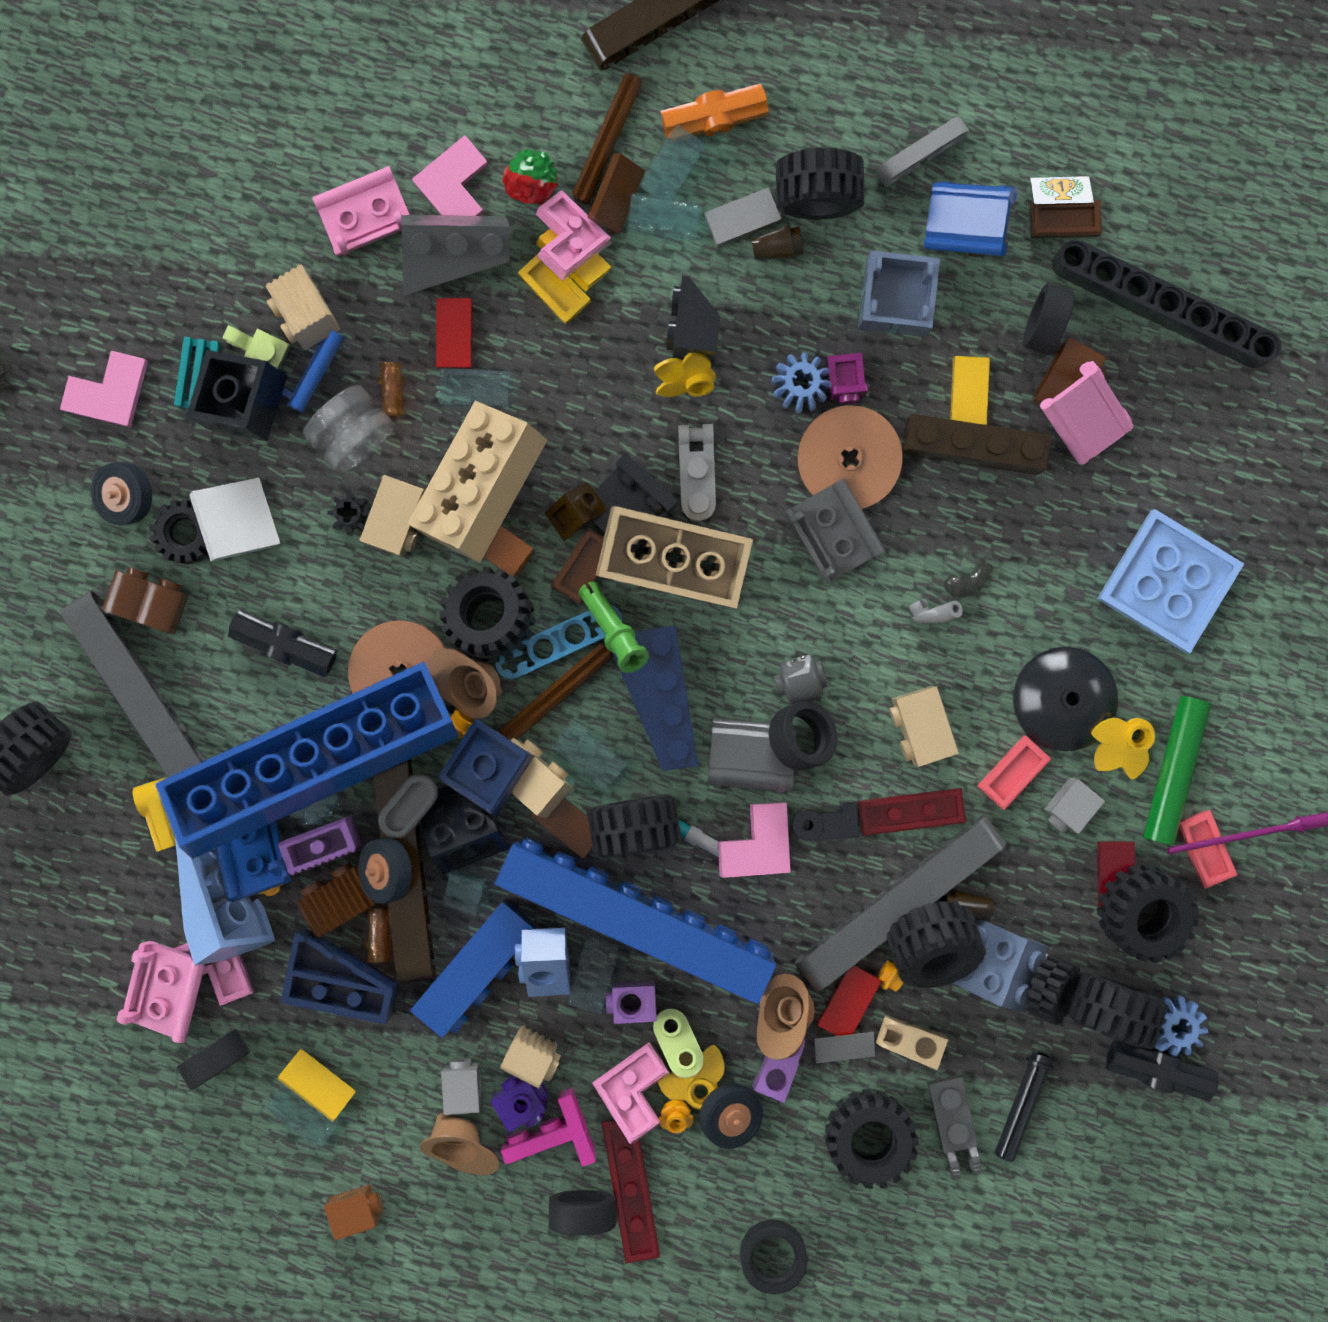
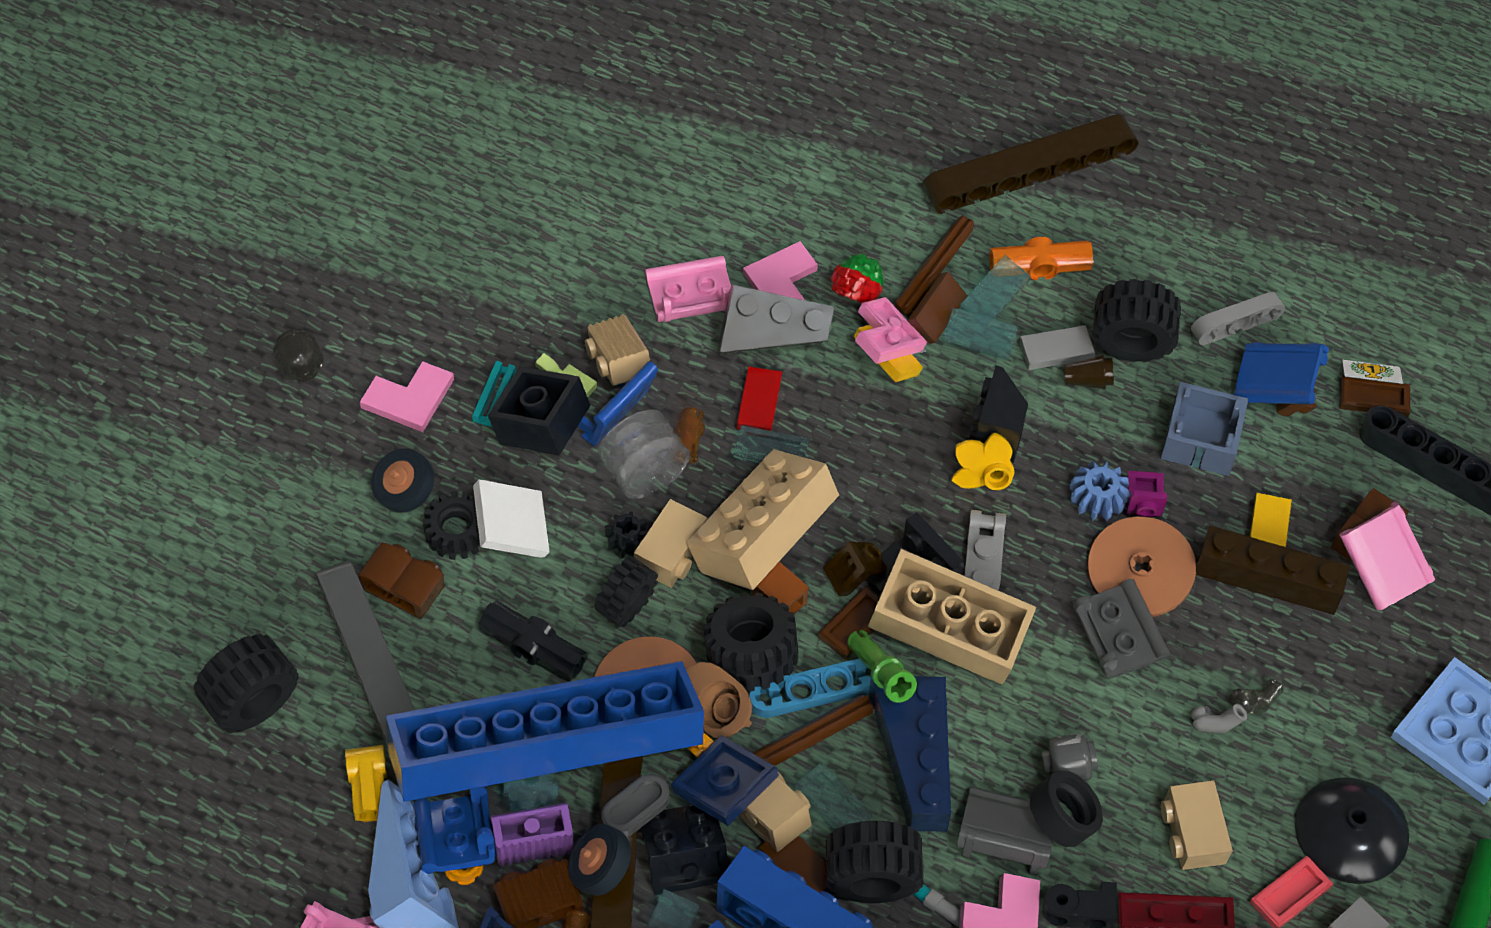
camera: 10 degrees right, 30 degrees down
yellow tile [518,253,591,325] -> none
black tyre [1023,283,1075,355] -> none
yellow plate [1091,717,1155,780] -> none
none -> black tyre [594,556,658,627]

